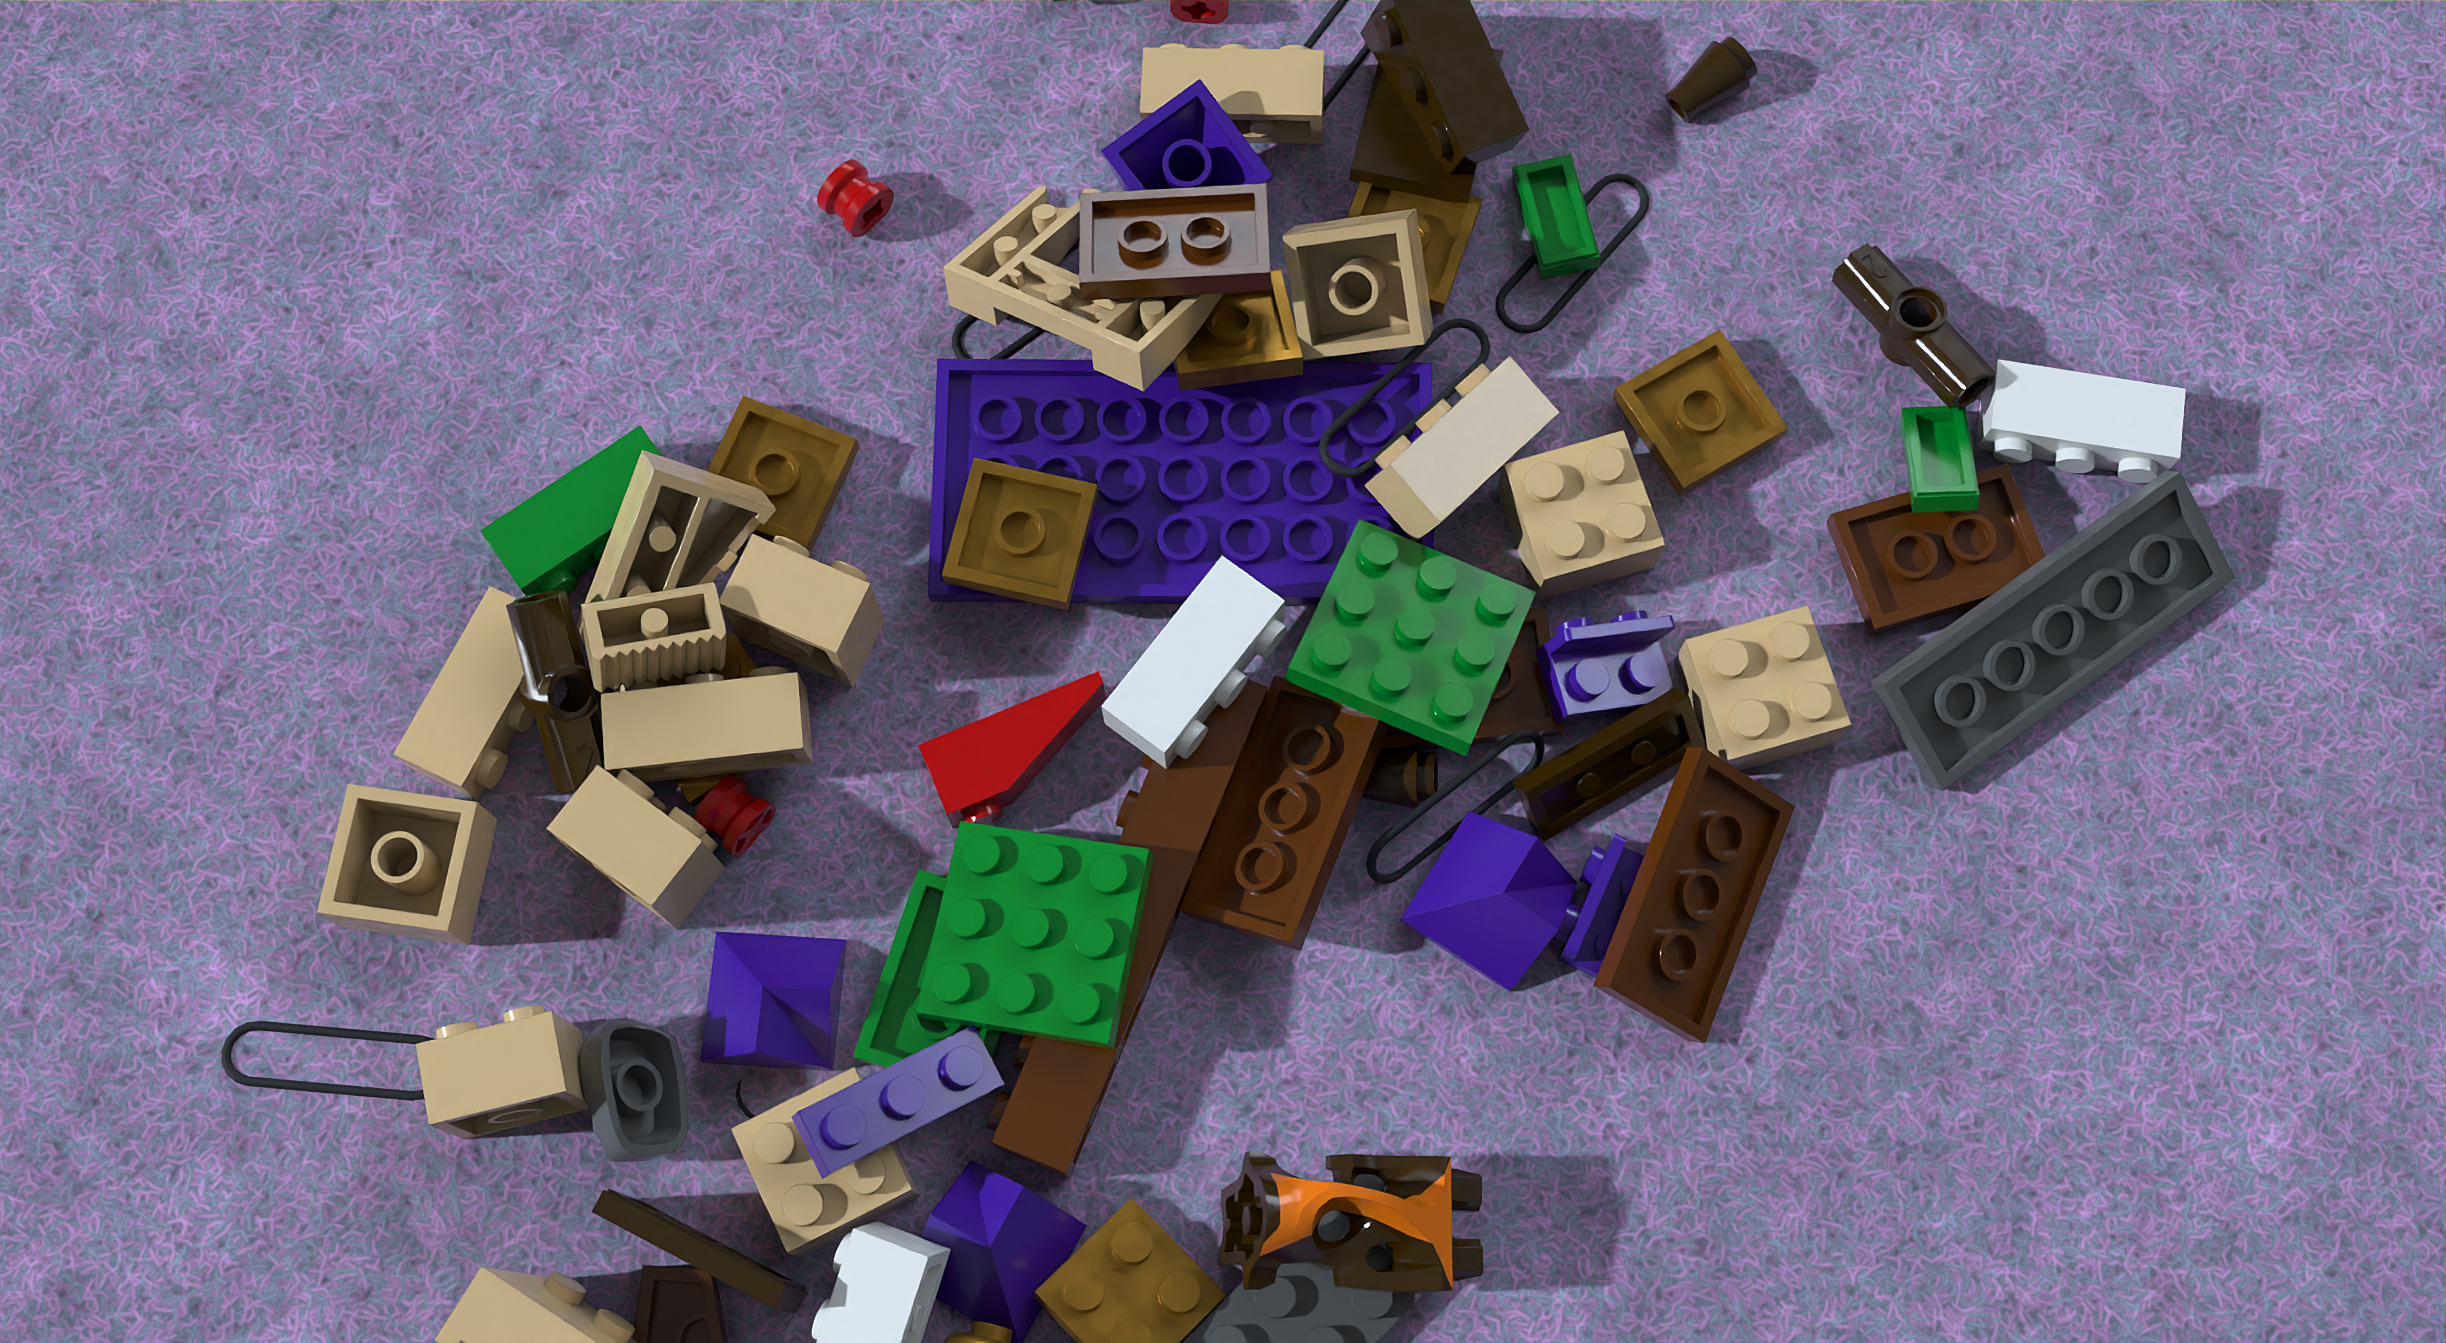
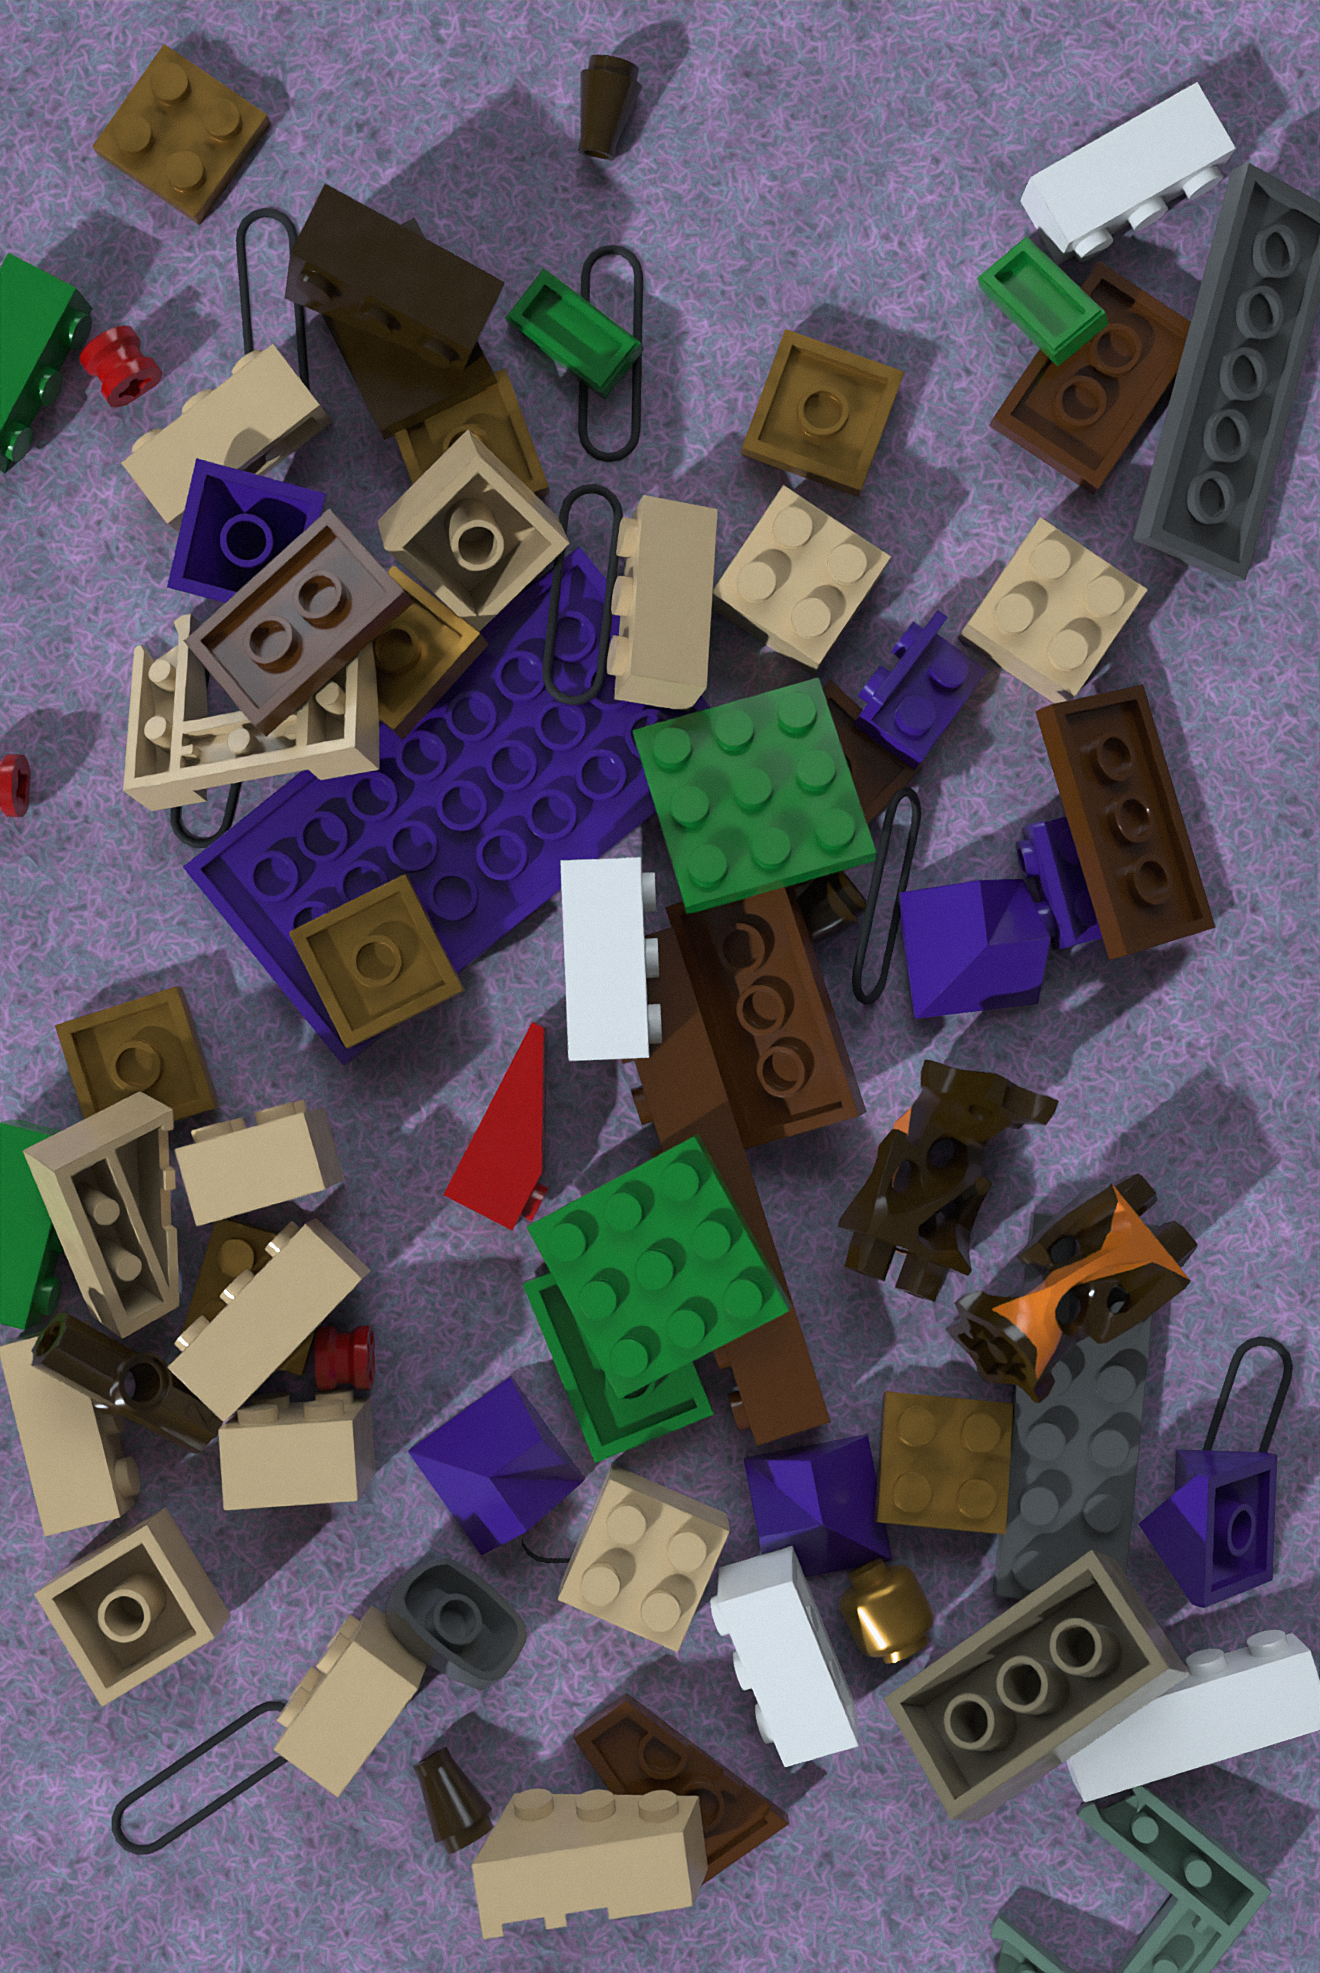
camera: 35 degrees left, 15 degrees up
tan brick [581,582,726,693] -> none
dark brown tile [591,1188,808,1314] -> none
dark purple plate [791,1025,1005,1179] -> none
dark brown plate [1513,687,1706,842] -> none
dark brown piece [1832,243,1996,410] -> none
none -> dark brown cone [413,1747,494,1854]
none -> dark brown hips [838,1060,1059,1302]

